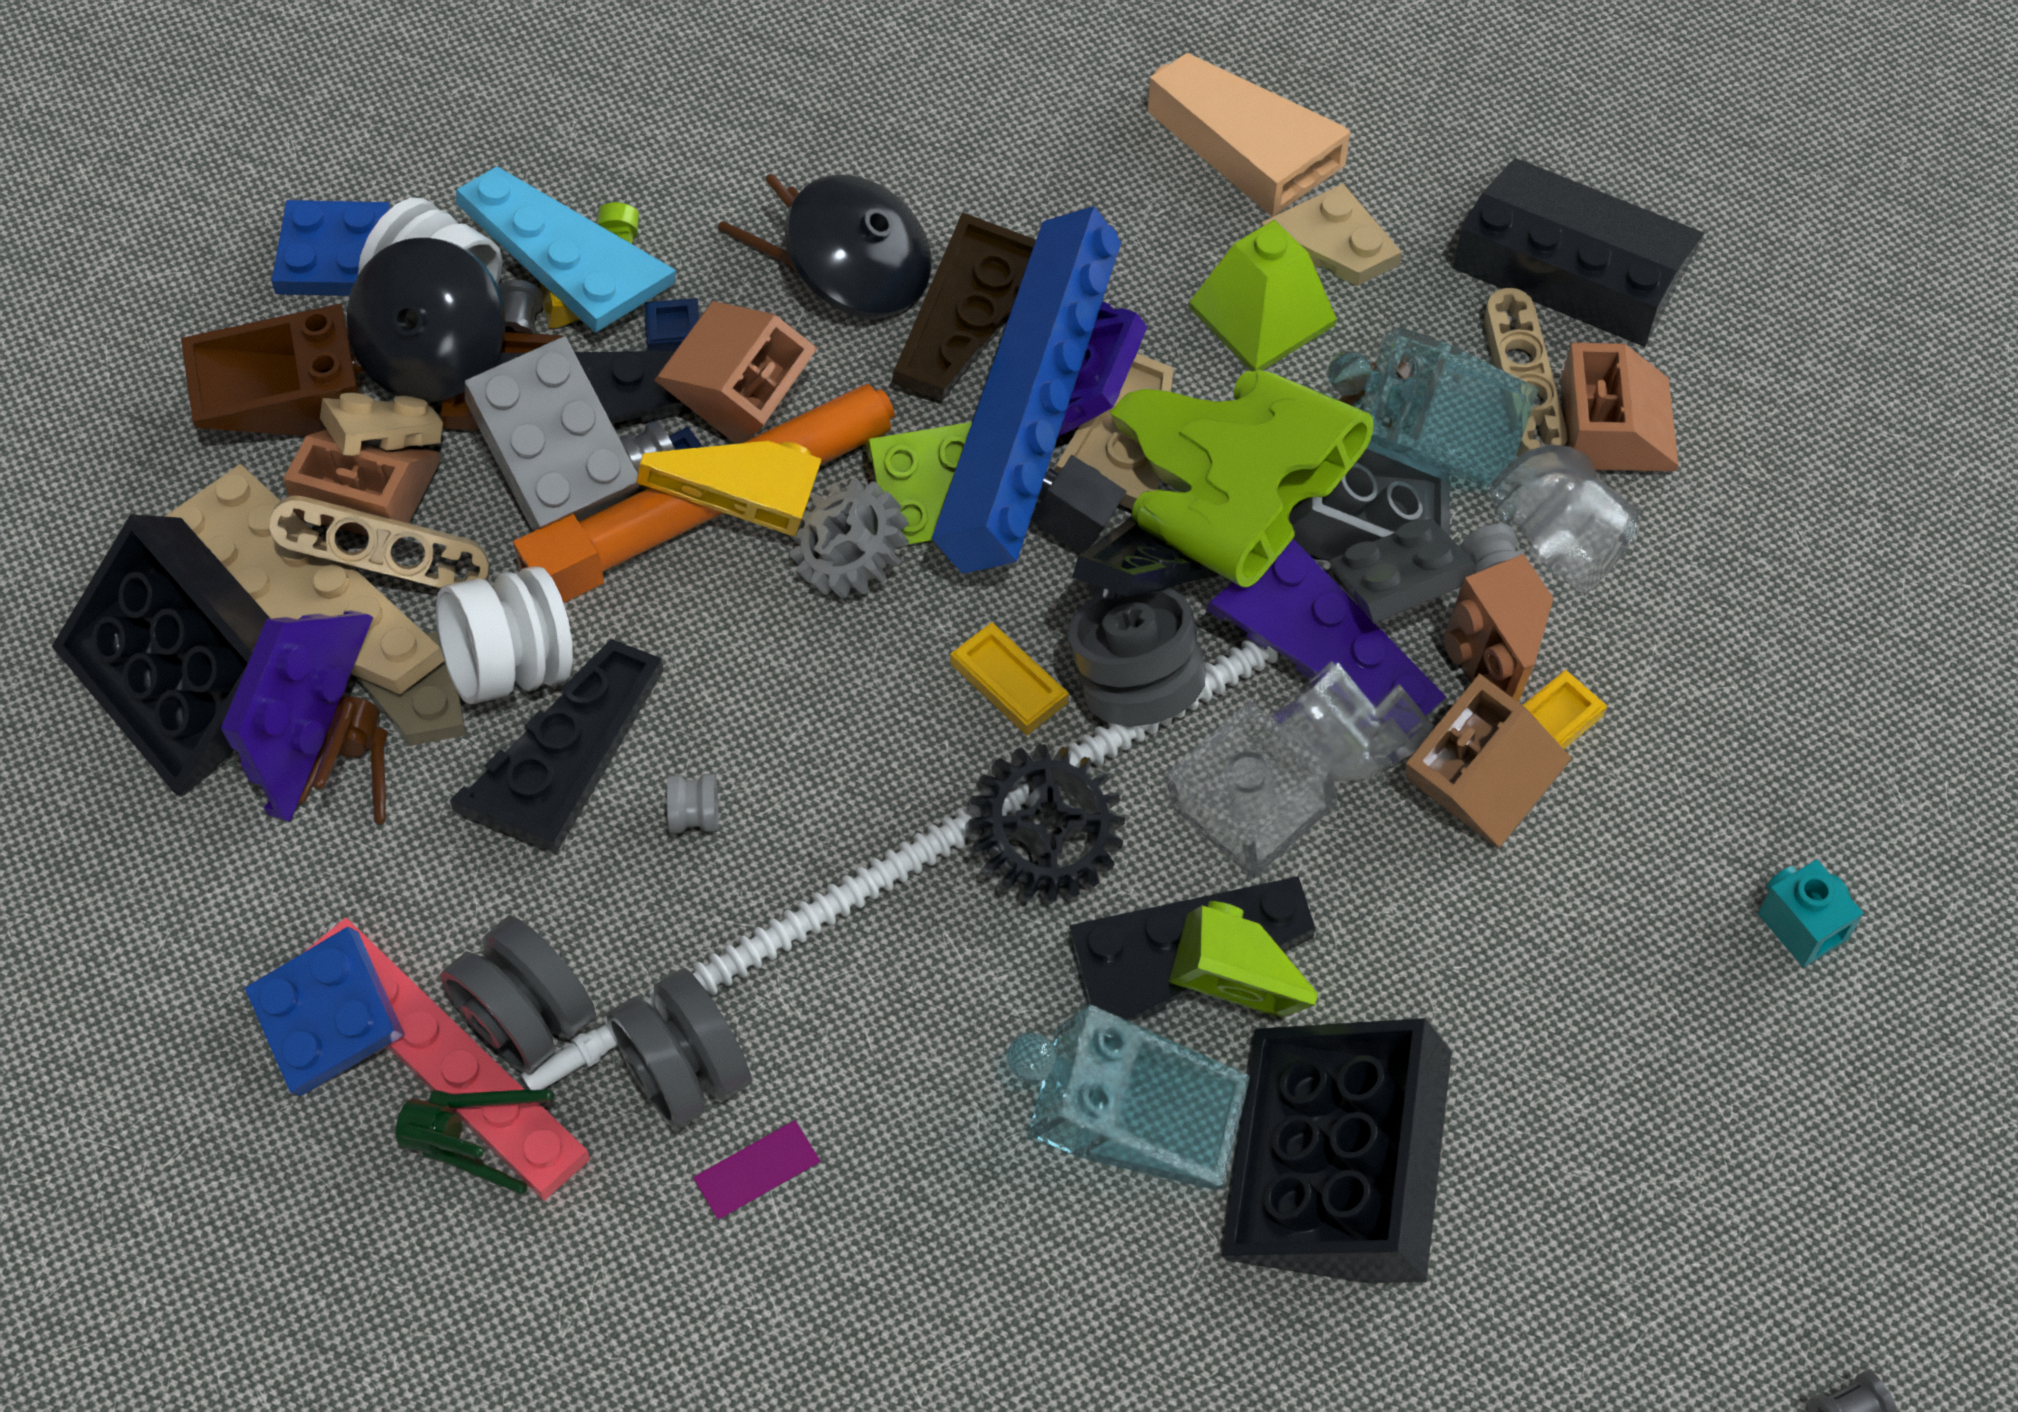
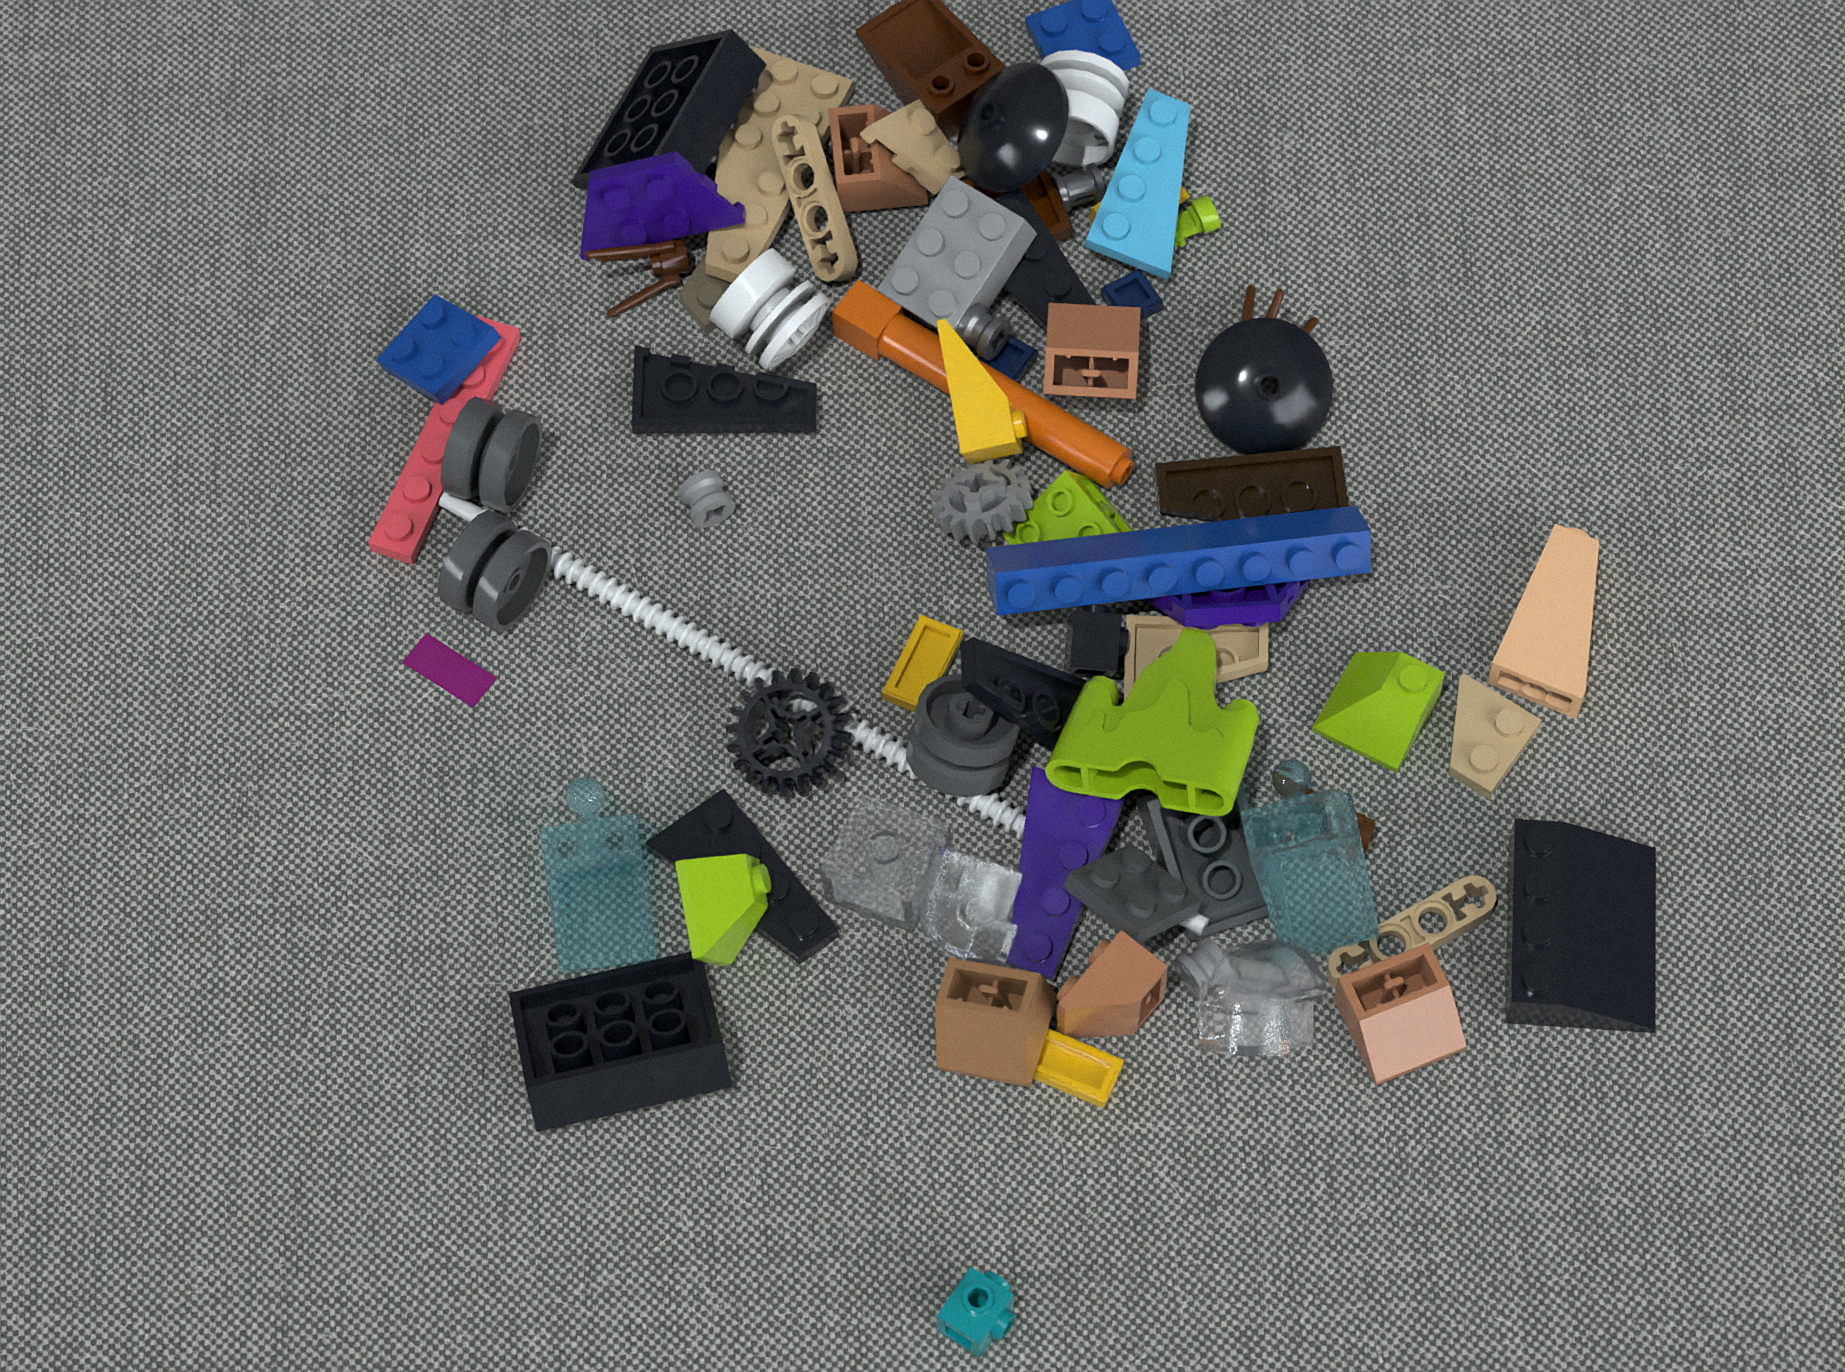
camera: 70 degrees right, 5 degrees up
dark green plant [395,1089,555,1194] -> none

